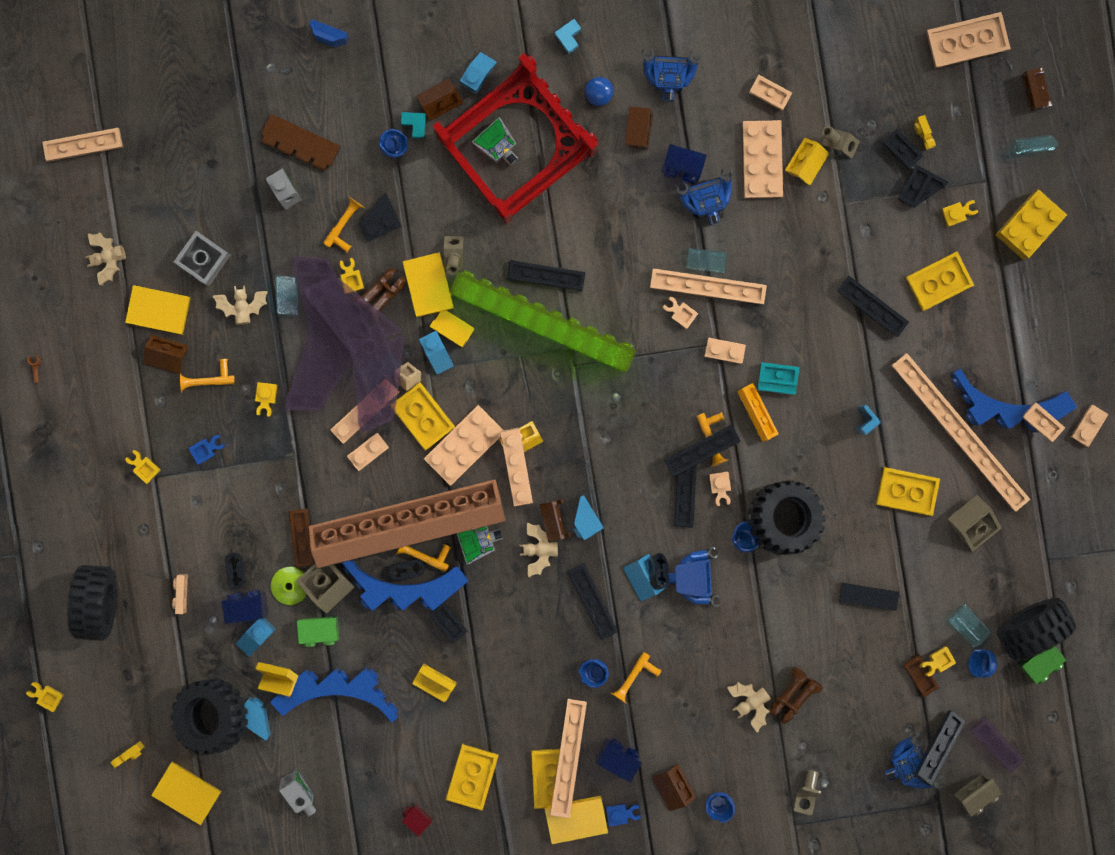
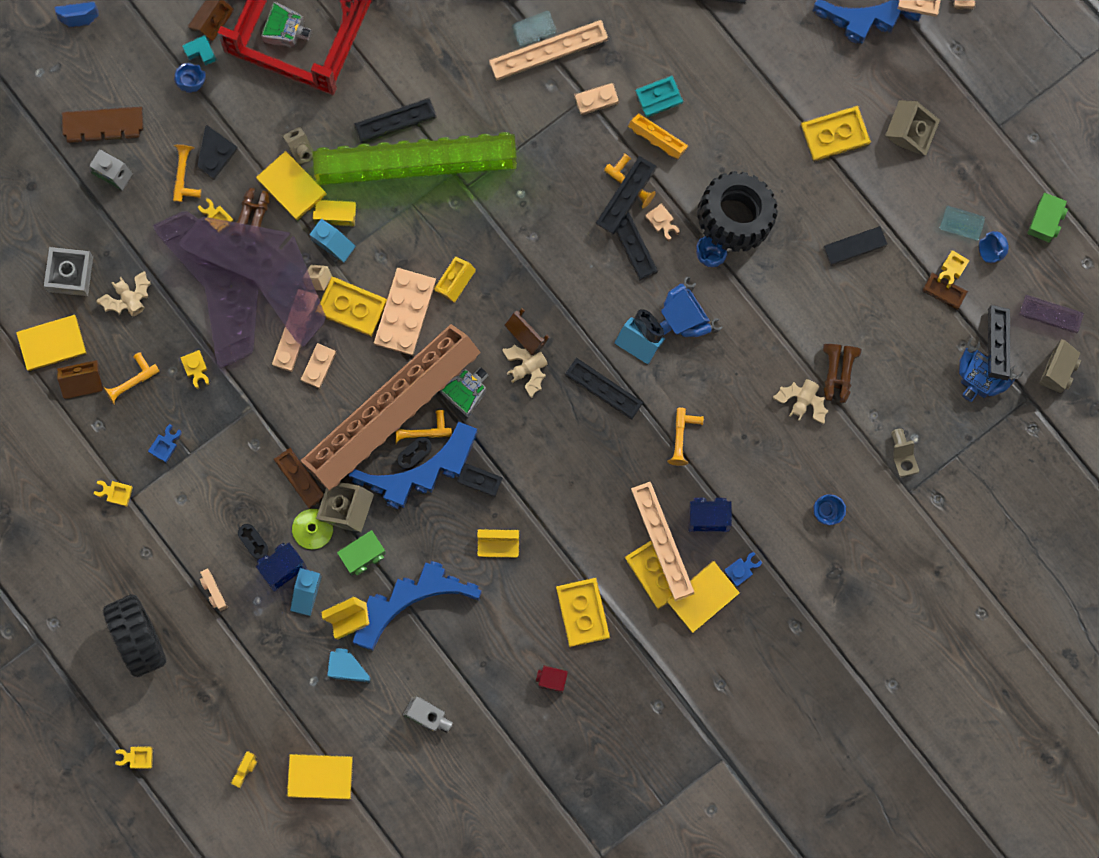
camera: 25 degrees left, 10 degrees down
black tyre [171,679,248,755] -> none
clear light blue slope [276,276,298,315] -> none
light nougat plate [500,428,533,506] -> none
dark azure slope [573,495,604,540] -> none
blue hair [578,659,609,688] -> none
reddish brown panel [653,764,696,811] -> none
light nougat plate [663,297,698,329] -> none
dark azure panel [856,404,881,435] -> none
light nougat plate [891,353,1030,512] -> none
black tyre [997,597,1076,661] -> none

